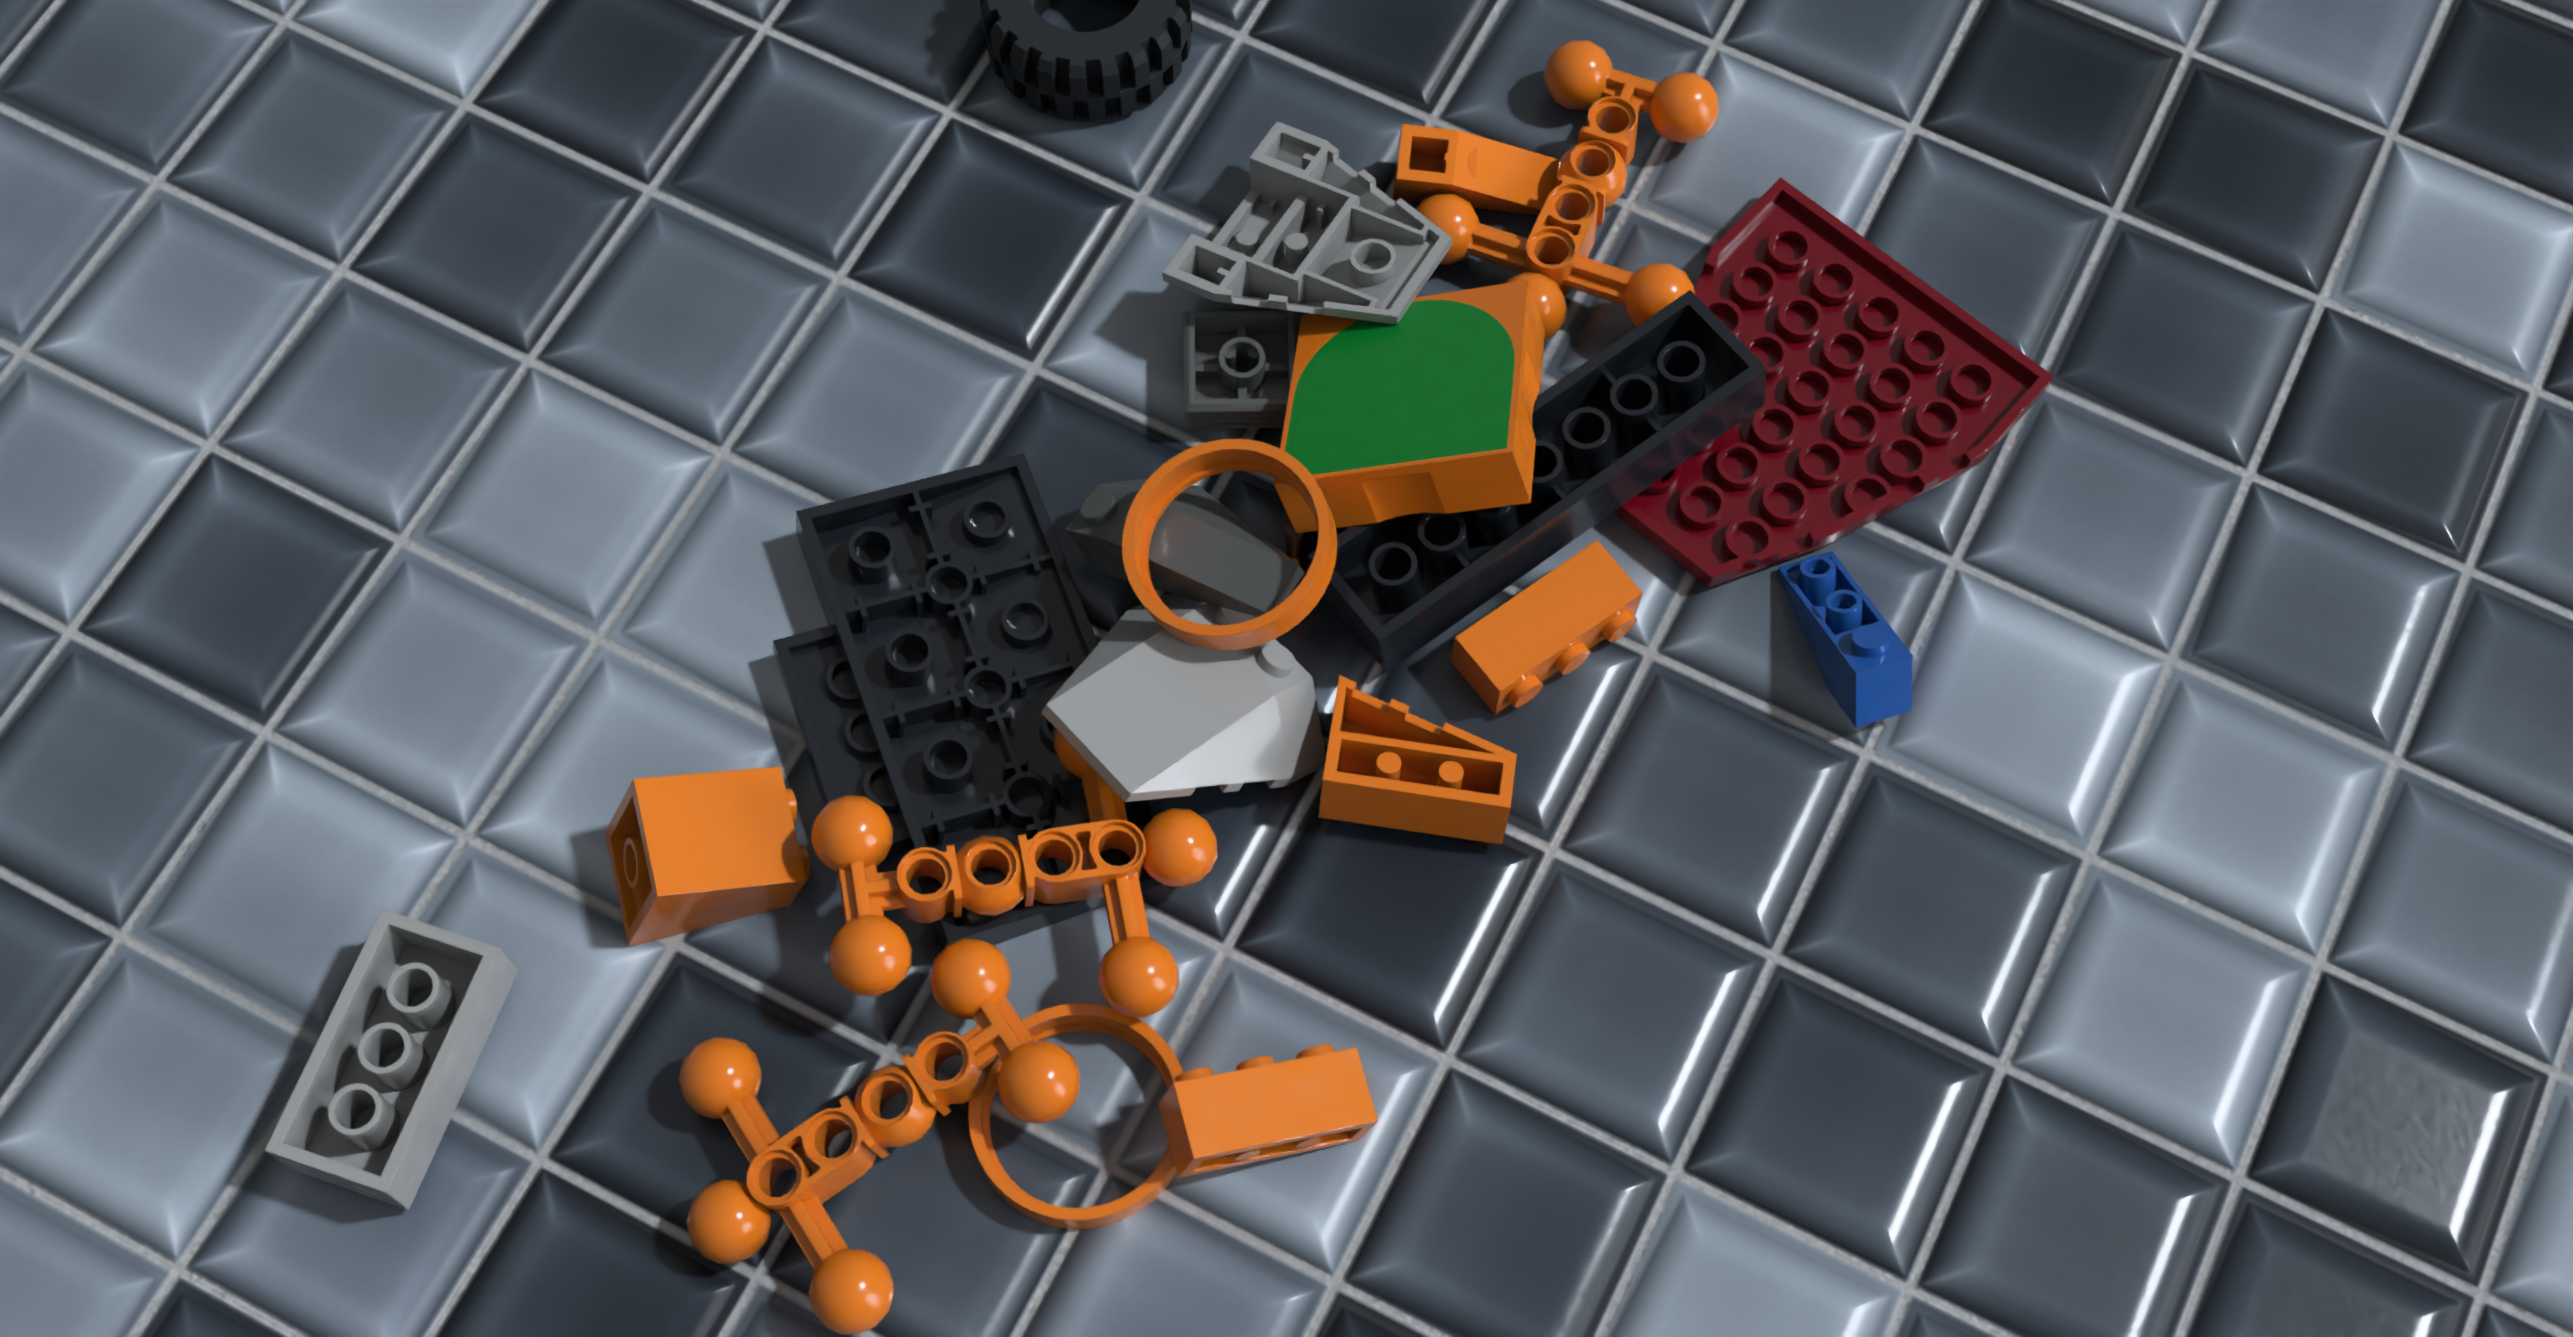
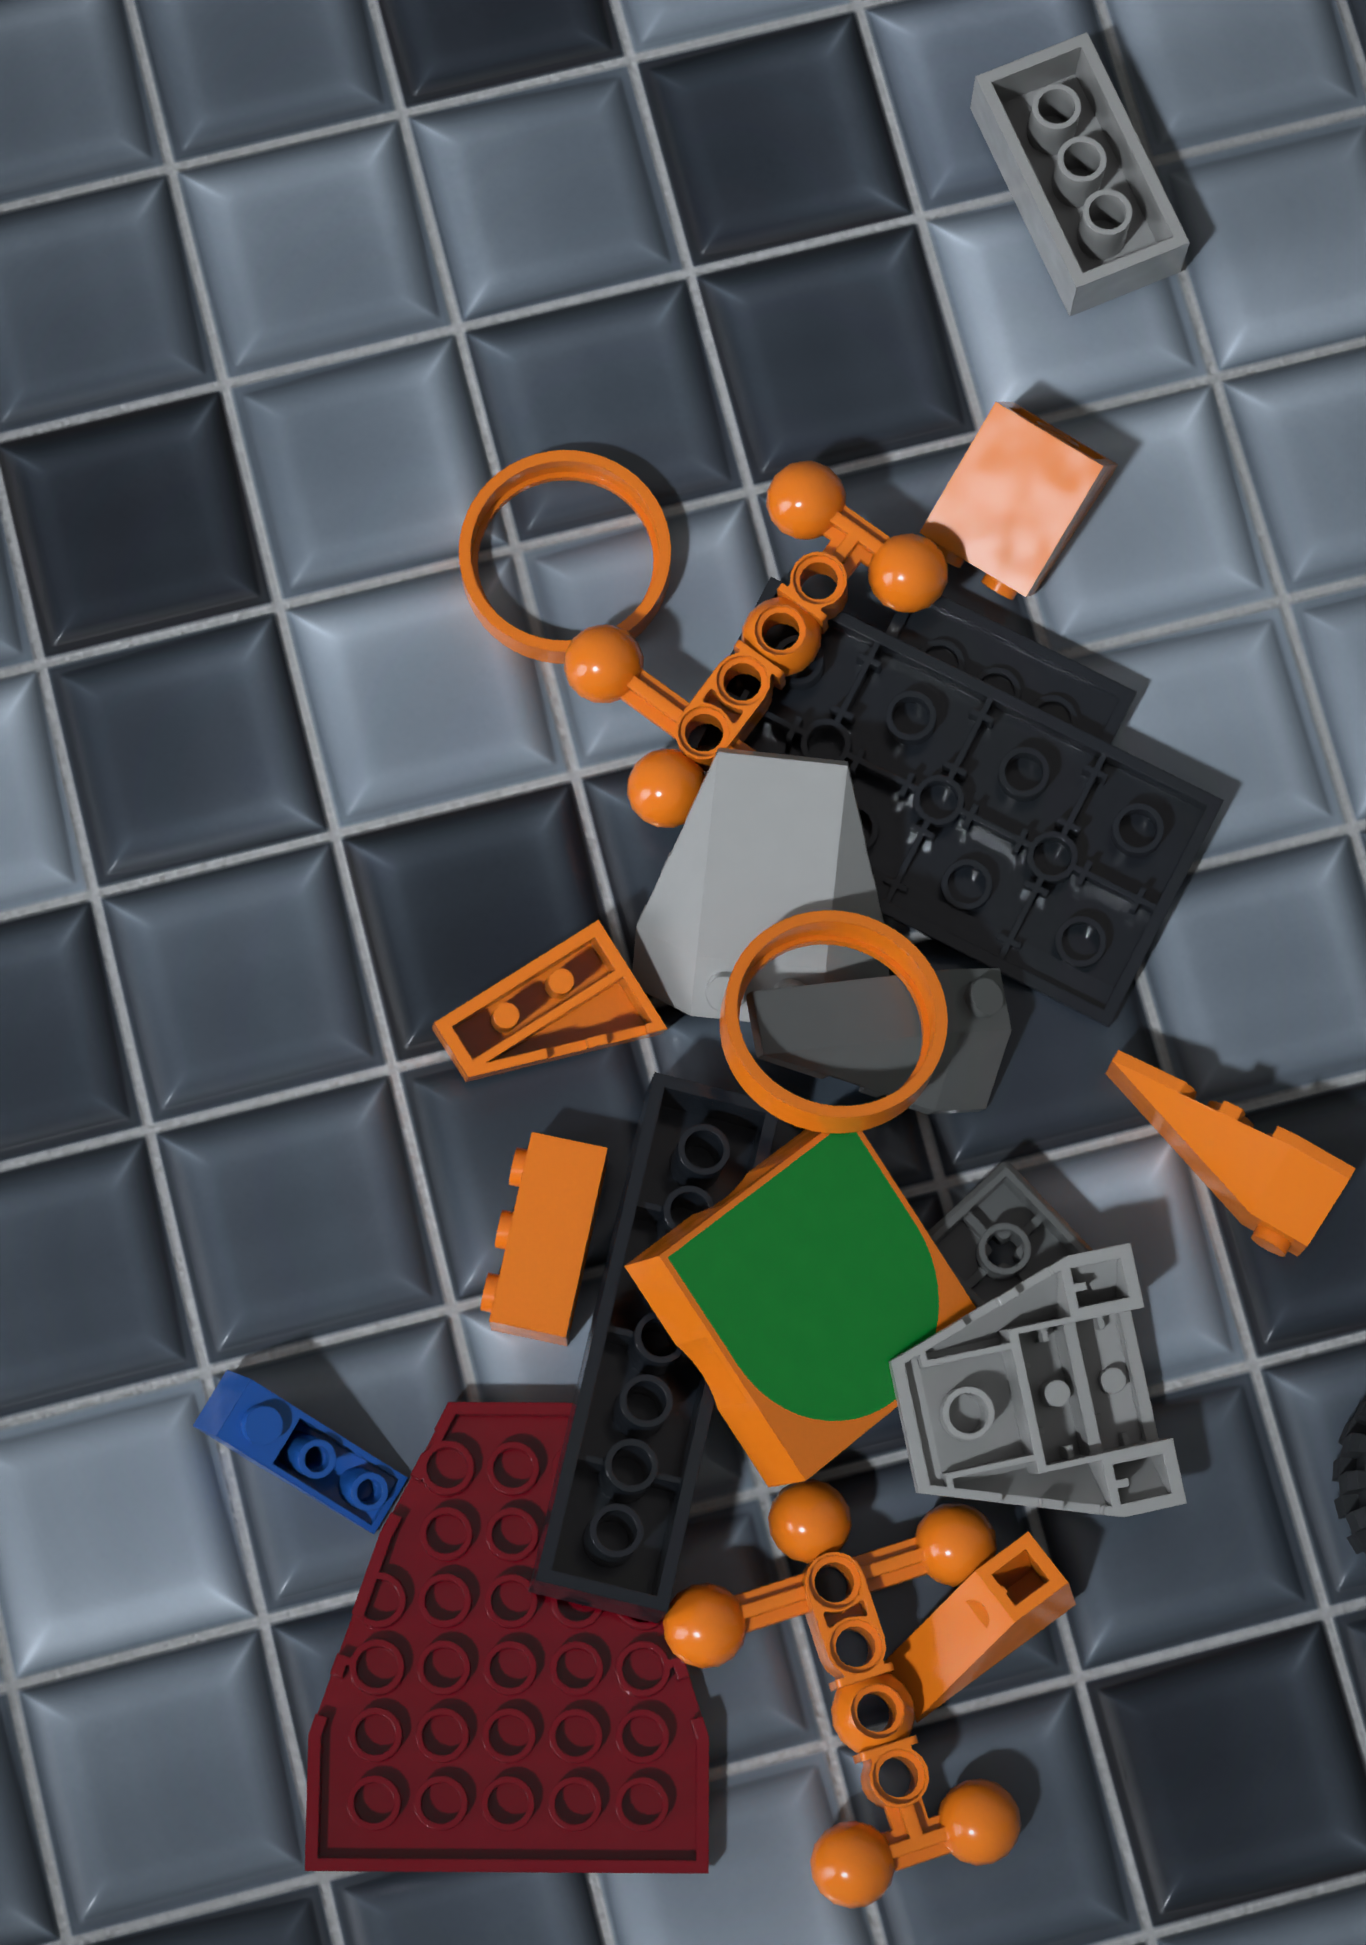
camera: 140 degrees right, 10 degrees up
orange piece [679,938,1080,1335] -> none
orange brick [1158,1044,1378,1178] -> none
none -> orange wedge [1105,1050,1356,1257]

